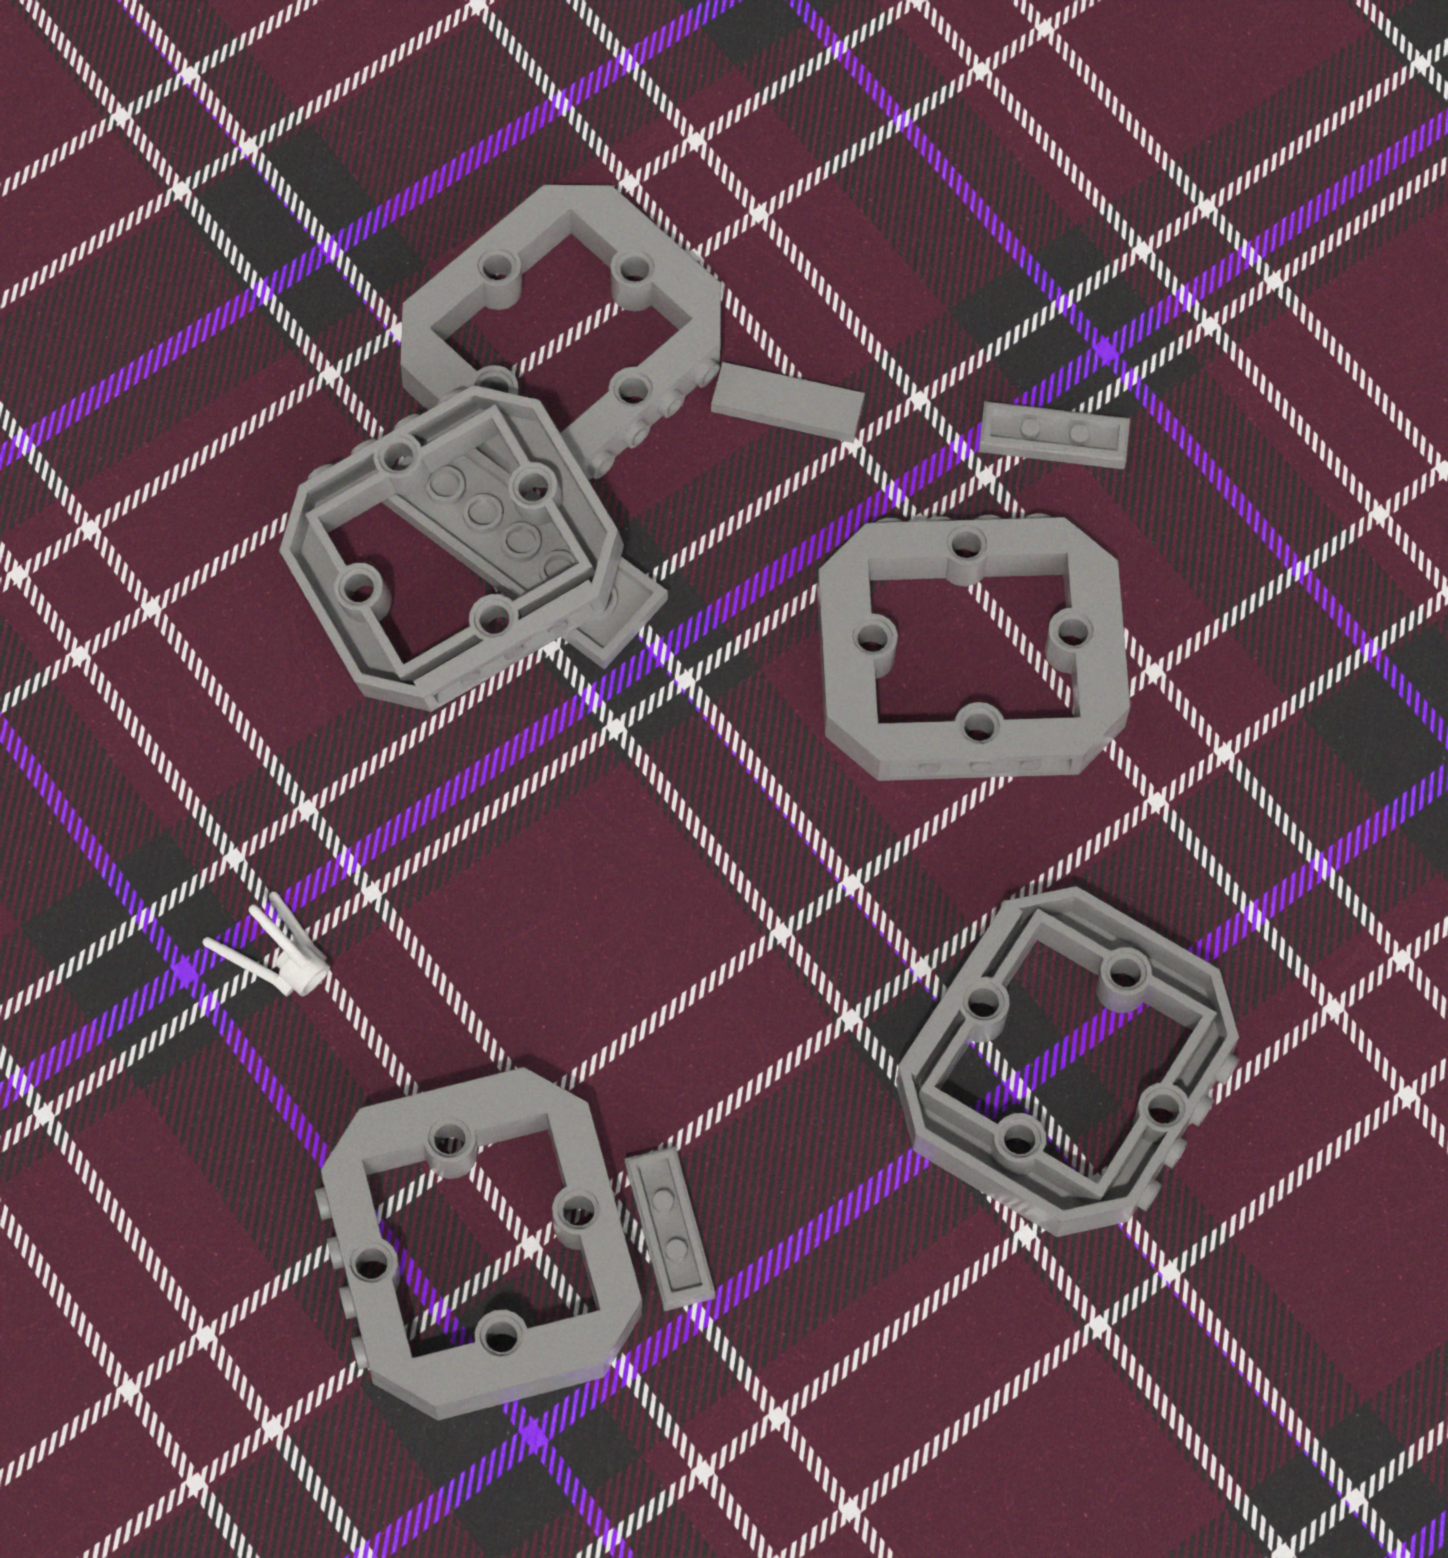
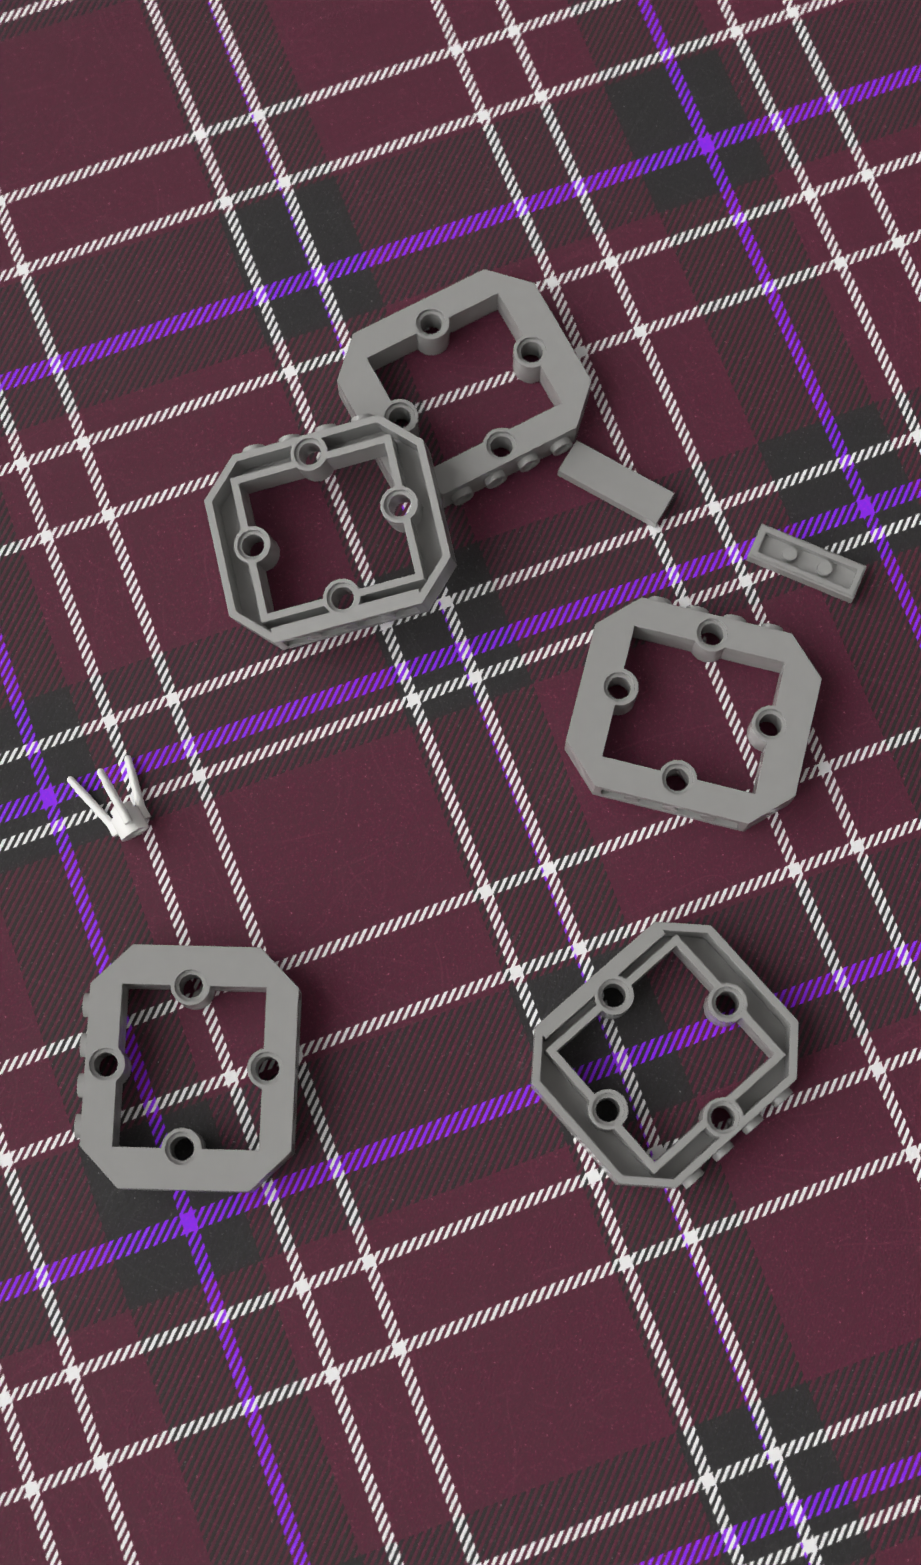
camera: 20 degrees right, 10 degrees up
light grey plate [382,448,668,669] -> none
light grey tile [624,1146,715,1311] -> none

